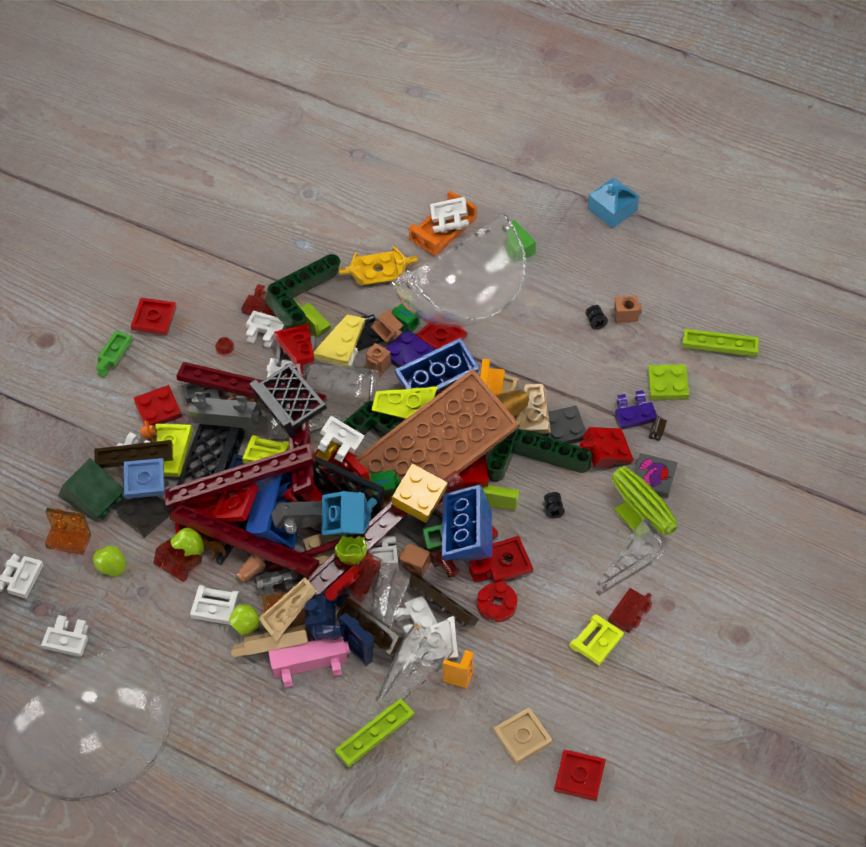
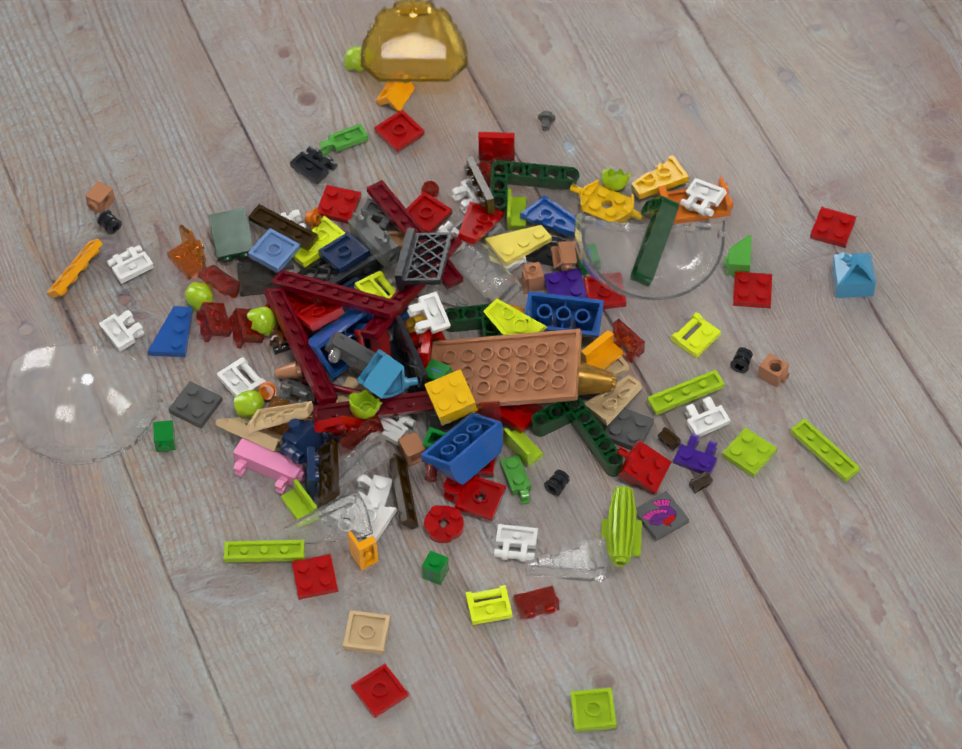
camera: 40 degrees right, 0 degrees up
none -> blue wing [147,306,193,357]
none -> green brick [153,420,176,452]
none -> dark grey plate [169,381,223,429]
none -> clear red bracket [196,302,232,342]
none -> clear red bracket [198,264,241,299]
none -> orange plate [258,382,277,401]
none -> lime panel [281,479,319,528]
none -> black plate [290,146,337,184]
none -> red plate [291,554,338,600]
none -> dark blue plate [318,232,370,273]
none -> lime hair [344,46,374,72]
none -> clear yellow windscreen [361,0,468,83]
none -> light orange panel [375,73,415,112]
none -> red plate [406,192,452,233]
none -> green brick [422,550,449,585]
none -> plate [464,156,495,215]
none -> red plate [478,132,515,161]
none -> white plate [494,524,538,562]
none -> bright green plate [500,455,531,505]
none -> blue wing [520,195,586,238]
none -> dark grey plate [538,111,555,130]
none -> lime plate [570,687,617,733]
none -> lime hair [601,168,631,191]
none -> clear red plate [613,319,645,363]
none -> dark green beam [630,196,679,287]
none -> yellow wing [632,155,689,199]
none -> lime plate [647,369,725,416]
none -> dark brown piece [658,427,681,451]
none -> neon yellow plate [670,312,721,359]
none -> white plate [685,397,731,437]
none -> red plate [733,271,773,309]
none -> red plate [810,206,857,248]

